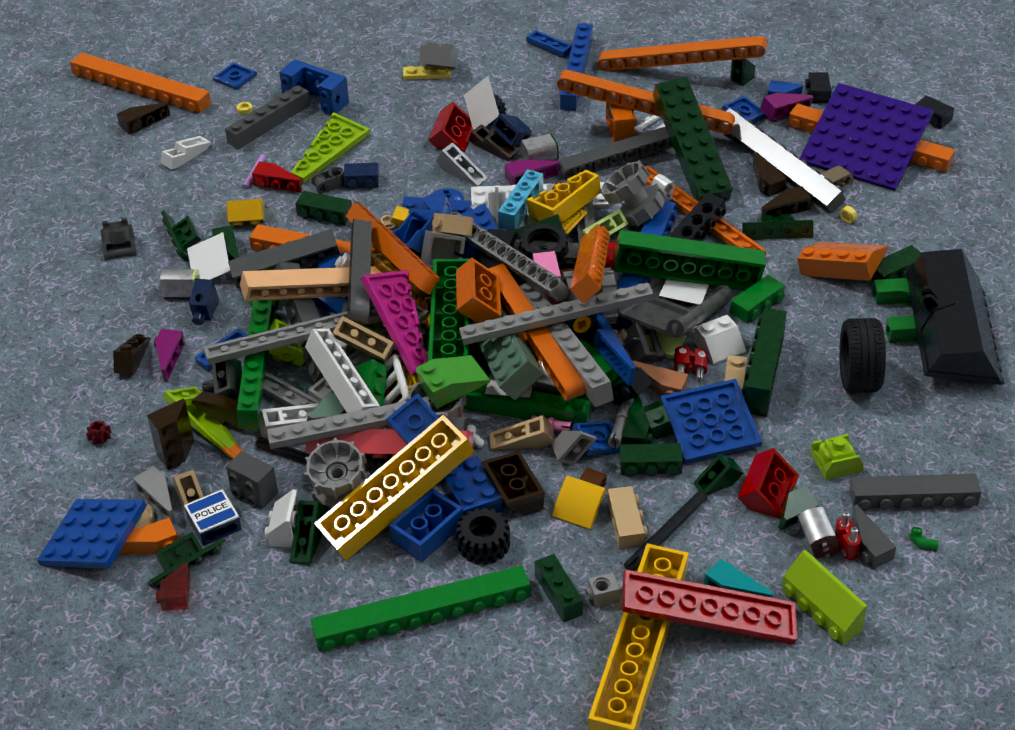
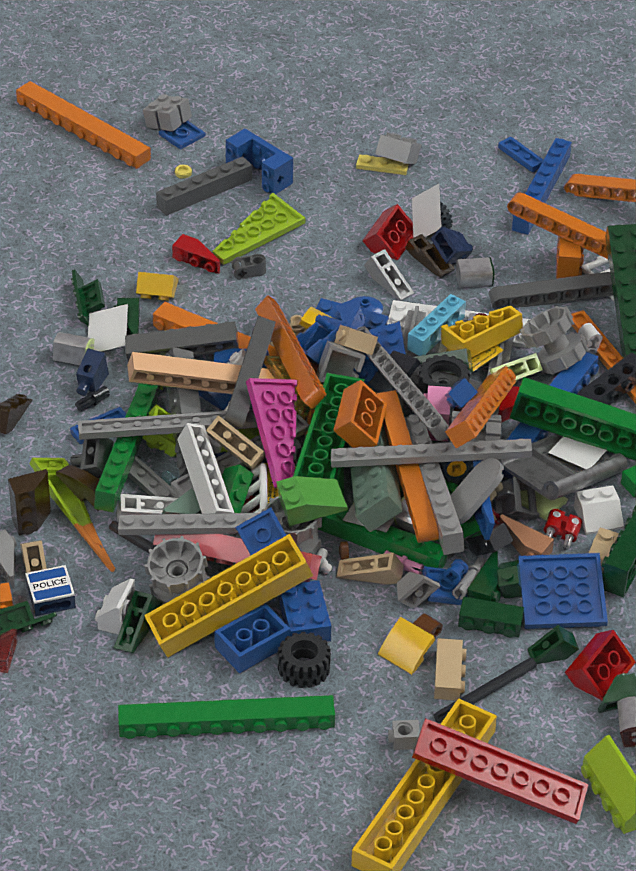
camera: 10 degrees right, 0 degrees up
dark grey piece [100,217,137,260] -> none
dark brown slope [116,102,170,134] -> none
magenta slope [154,329,185,382] -> none
white slope [161,136,211,170] -> none
dark grey brick [226,451,278,509] -> none
lavender bar [242,154,266,189] -> none
dark green brick [295,191,352,225] -> none
dark blue brick [343,163,379,189] -> none
dark brown slope [482,451,545,515] -> none
magenta slope [504,160,559,185] -> none
dark green brick [534,554,583,623] -> none
teal slope [704,559,774,598] -> none
none -> black axle [75,386,110,411]
none -> light grey piece [143,94,192,131]
none -> reddish brown tile [339,541,349,560]
none -> blue bush [443,559,469,585]
none -> blue slope [445,378,478,409]
none -> light grey tile [450,458,504,524]

